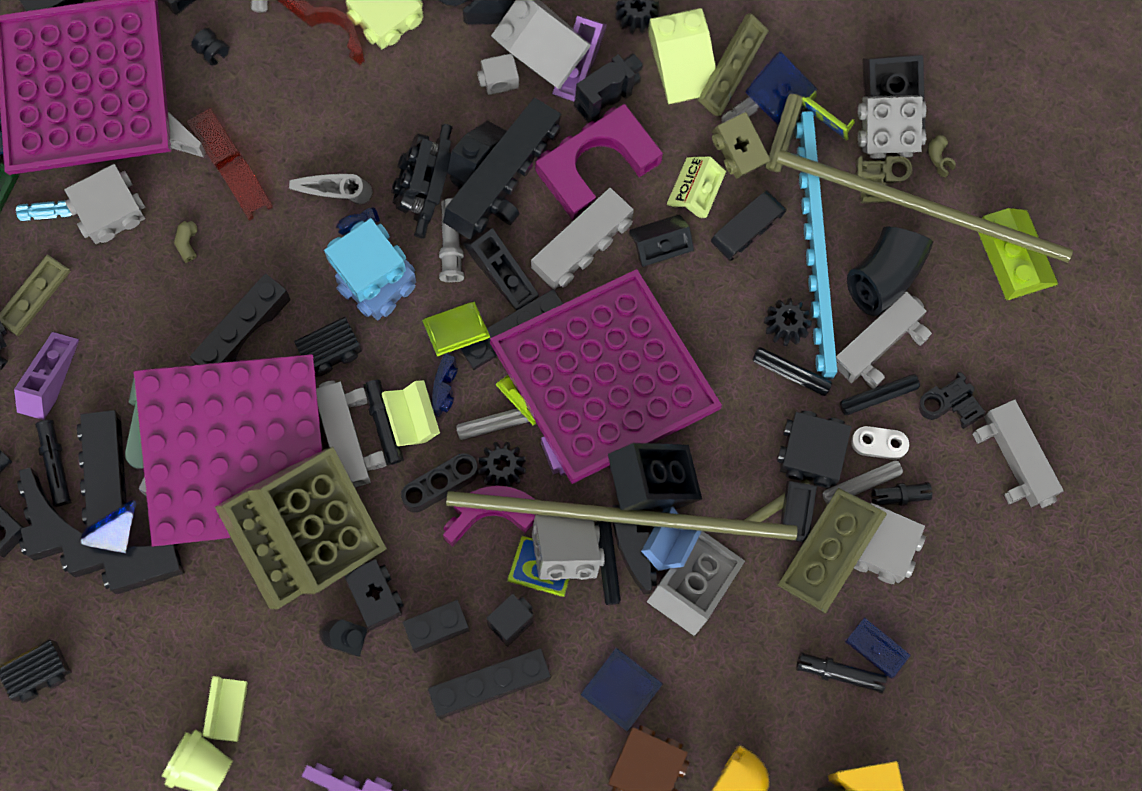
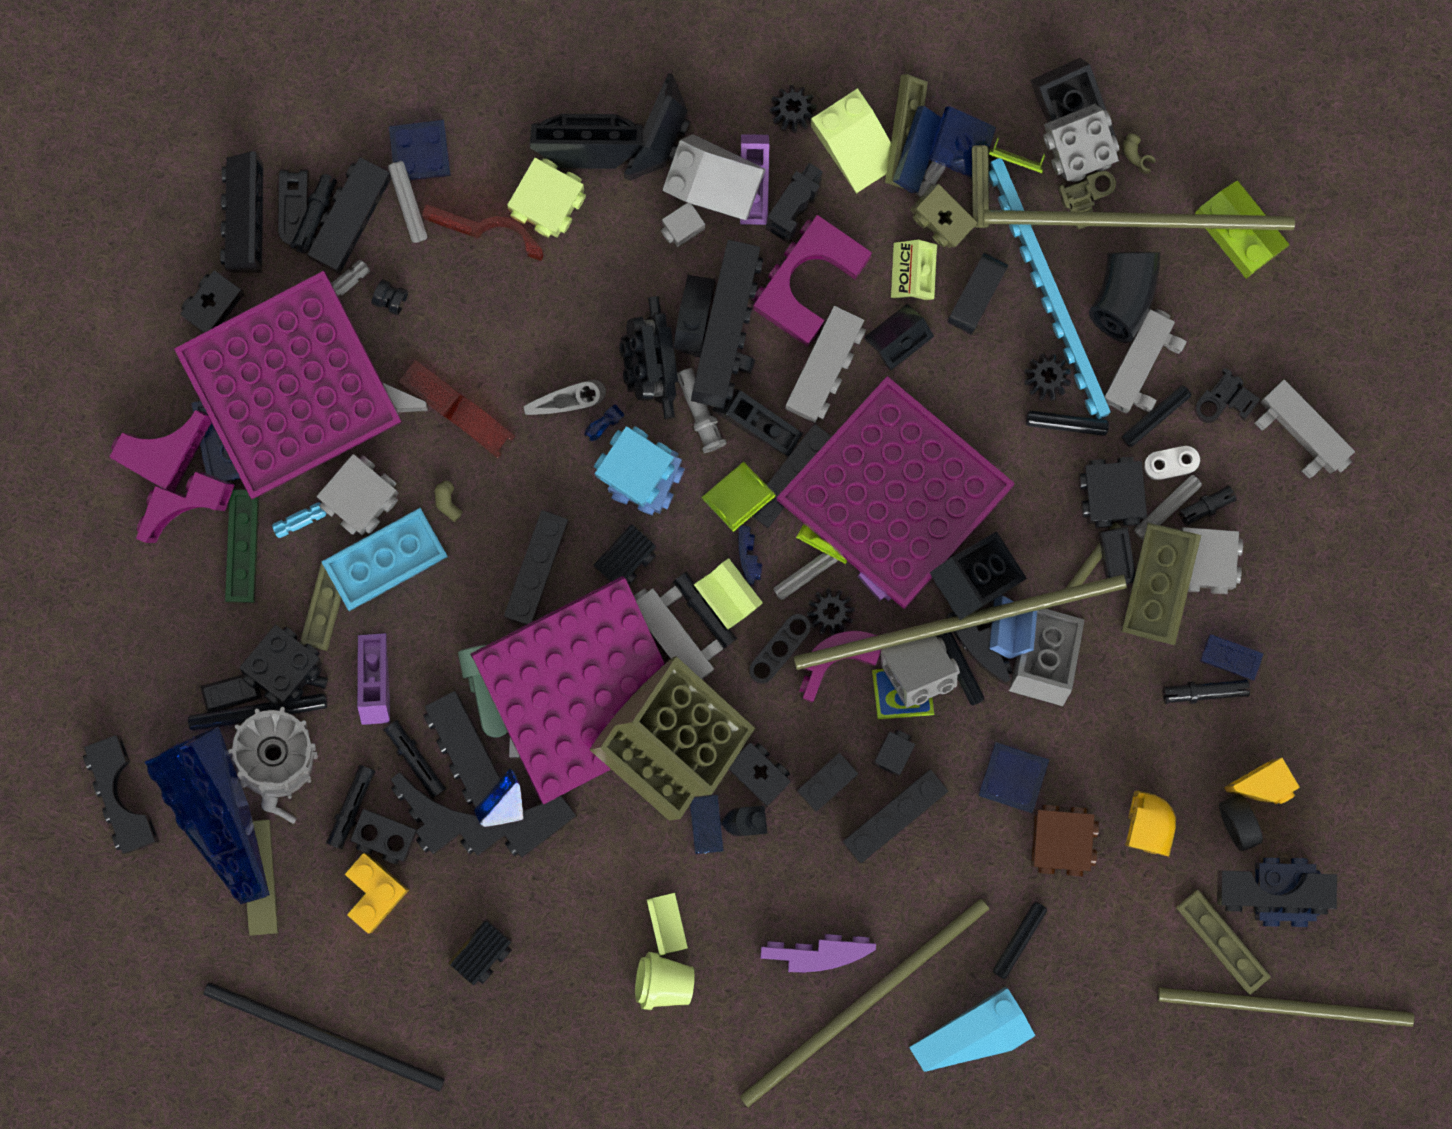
camera: 20 degrees left, 10 degrees up
none -> medium azure tile [321,508,448,611]
none -> light grey axle [332,260,370,295]
none -> clear blue tile [690,795,723,854]
none -> dark blue tile [893,106,943,194]

